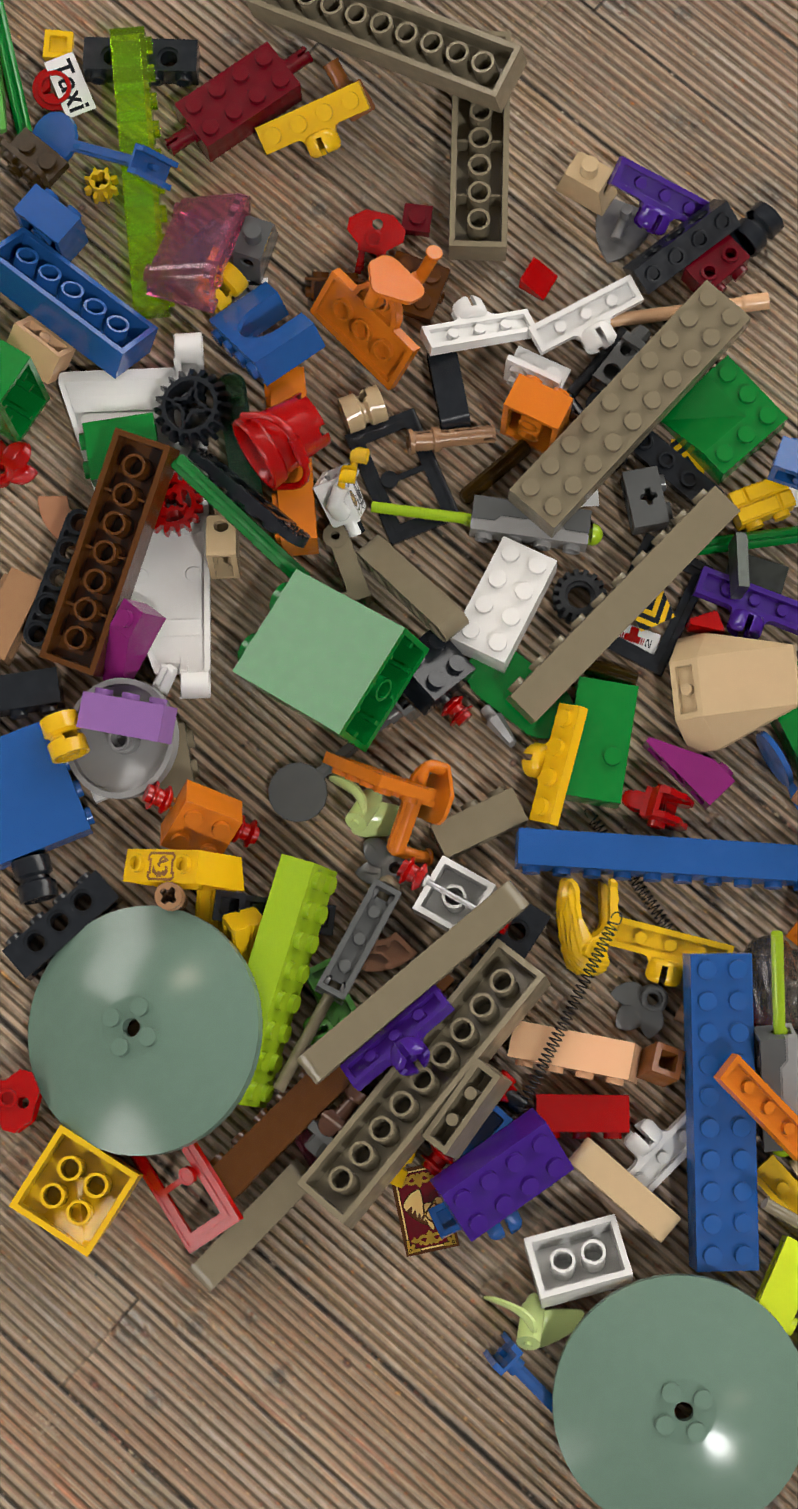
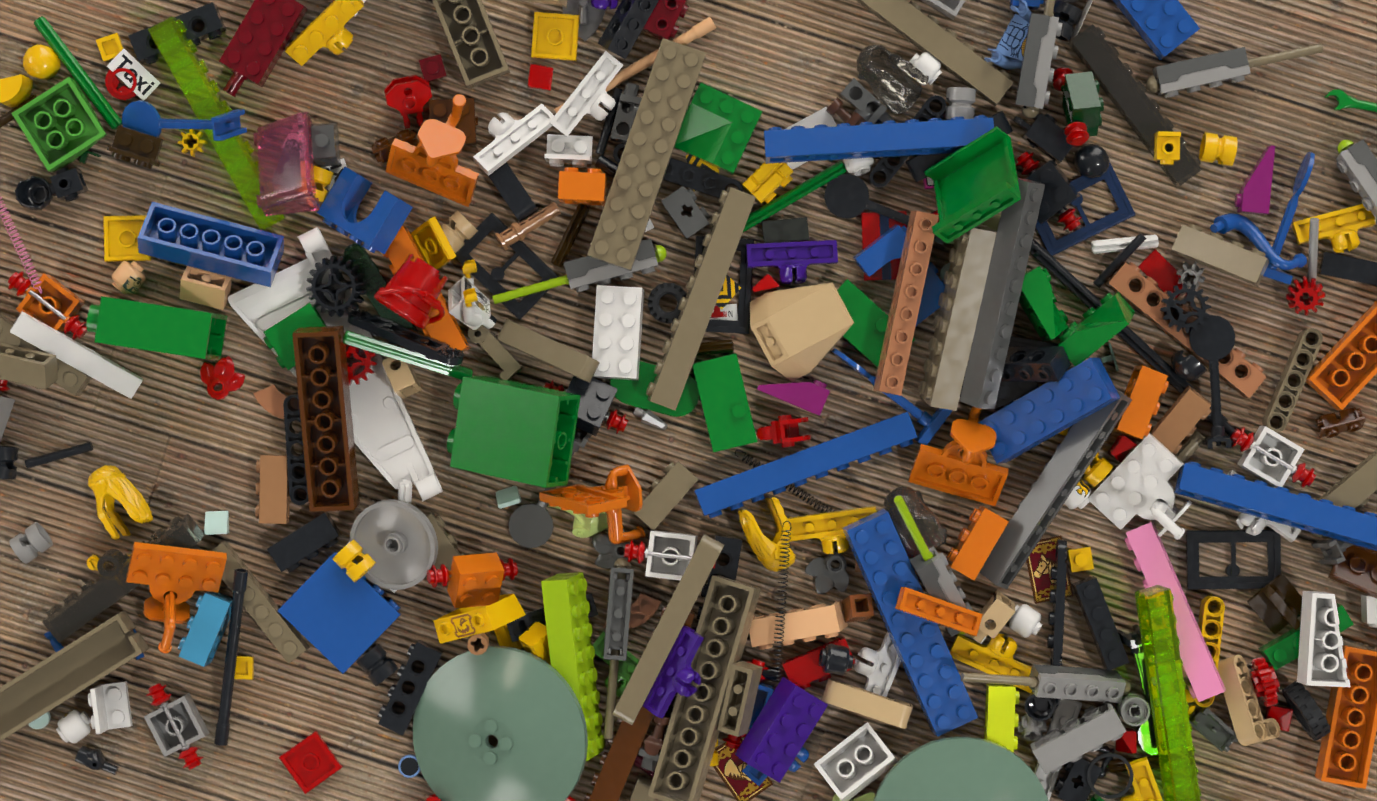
camera: 20 degrees left, 10 degrees up
blue brick [13,184,89,262] -> none
medium lavender brick [76,687,178,744] -> none
magenta slope [103,598,166,681] -> none
yellow plate [521,703,588,826] -> none
pearl dark grey tile [728,532,750,599] -> none
none -> black tile [398,754,420,778]
none -> yellow tile [411,217,456,270]
none -> light aqua slope [496,486,522,509]
none -> yellow tile [531,12,580,61]
none -> black head [818,644,853,675]

